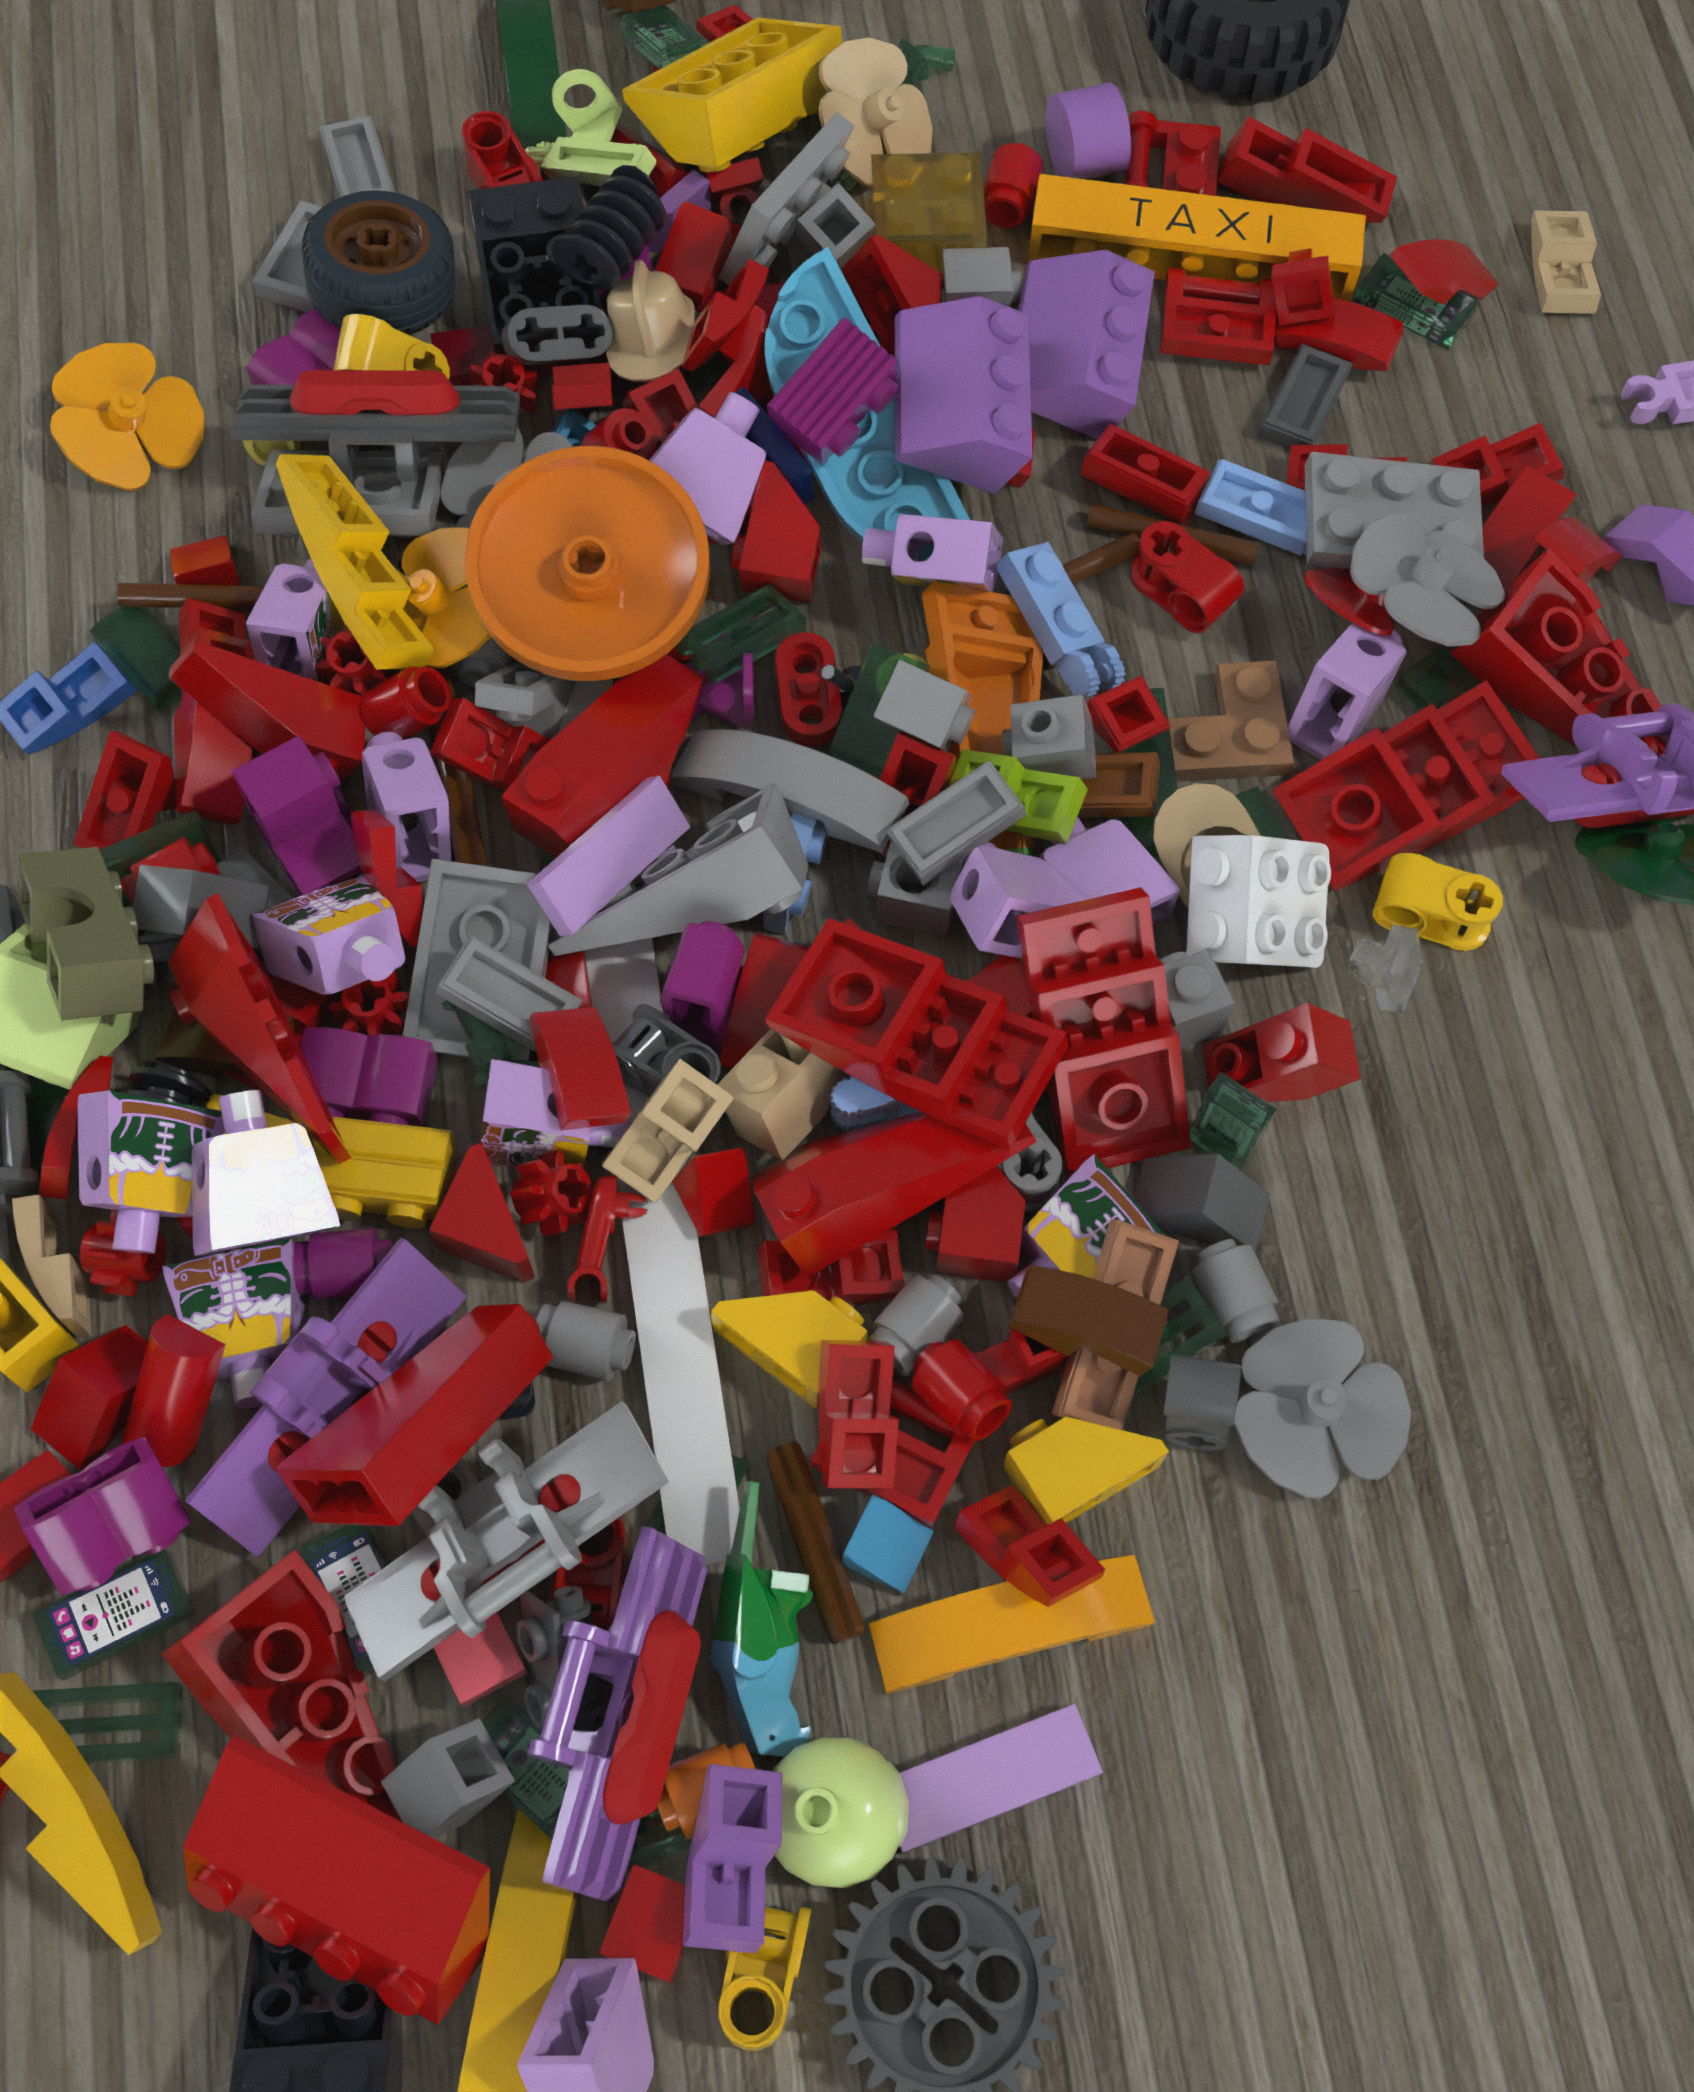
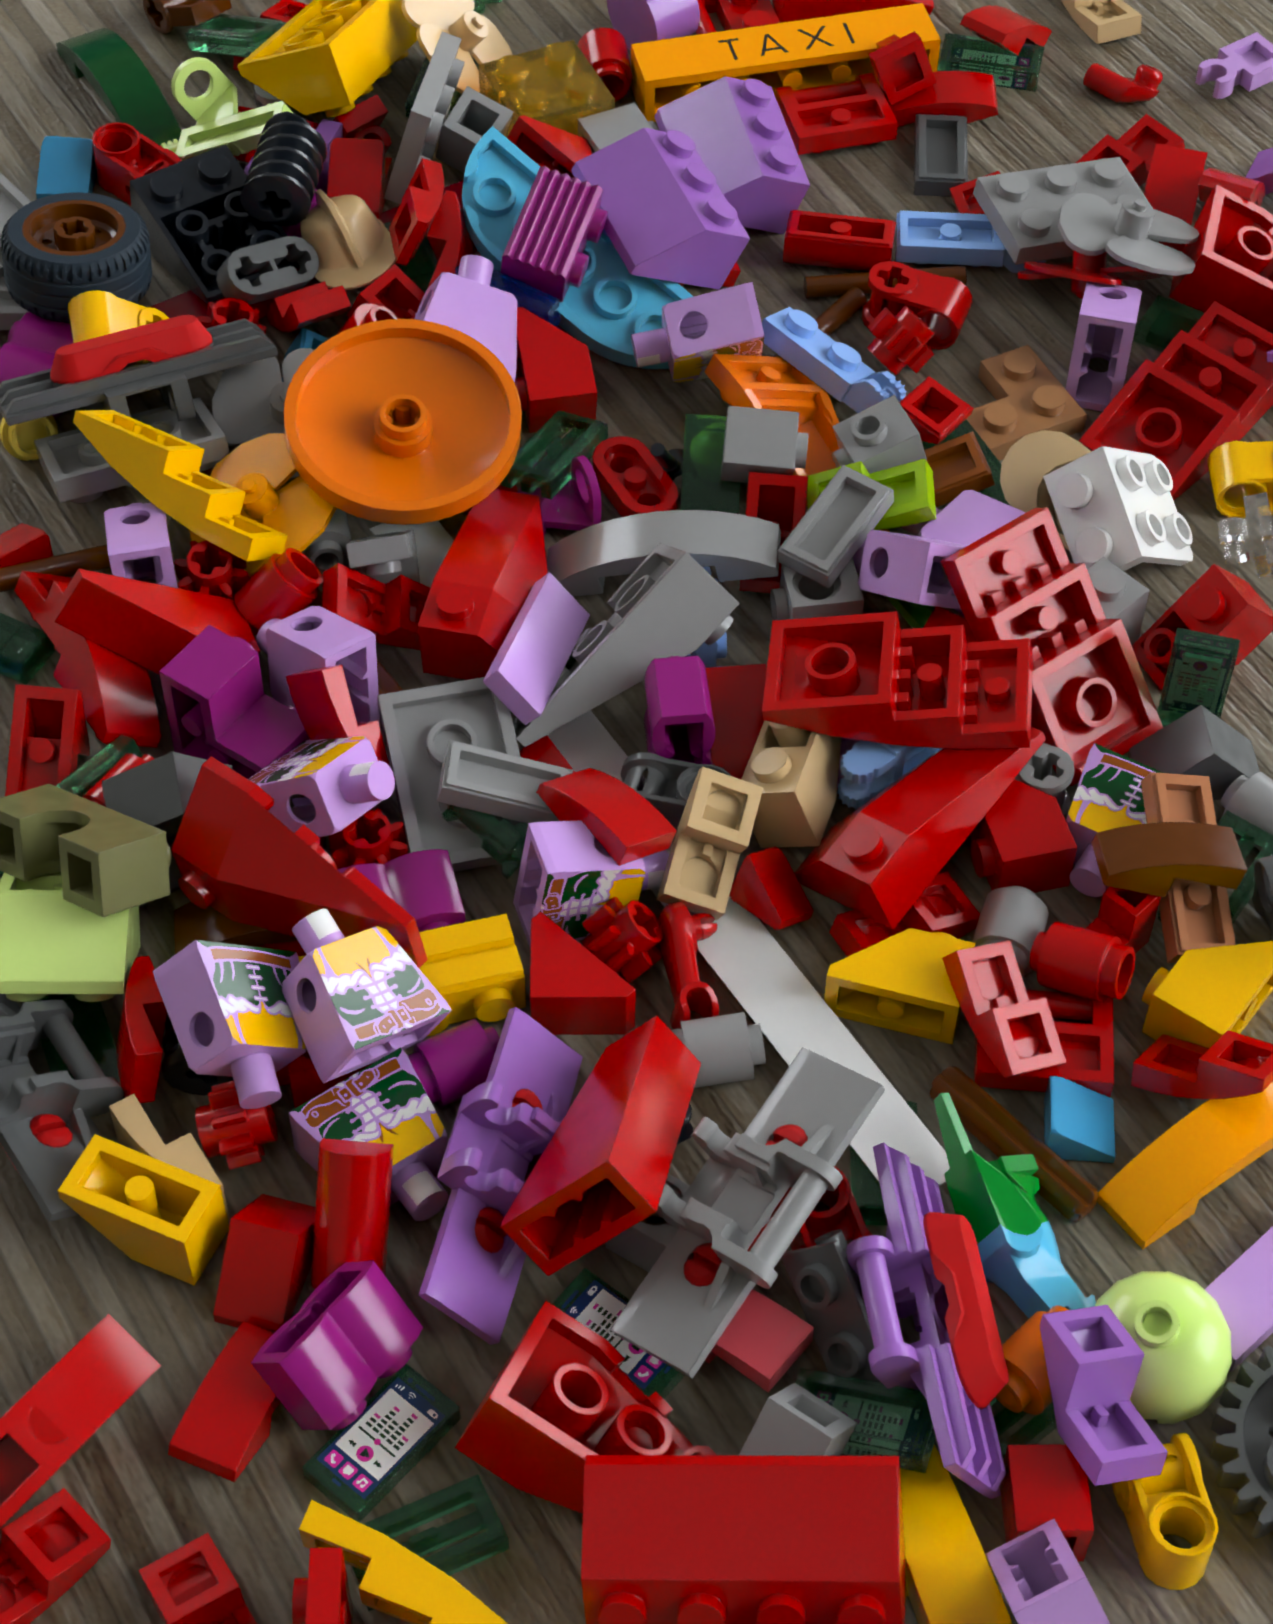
camera: 20 degrees left, 15 degrees down
none -> dark azure slope [36,136,97,199]
none -> red gear [867,306,935,375]
none -> red arm [1083,63,1163,103]

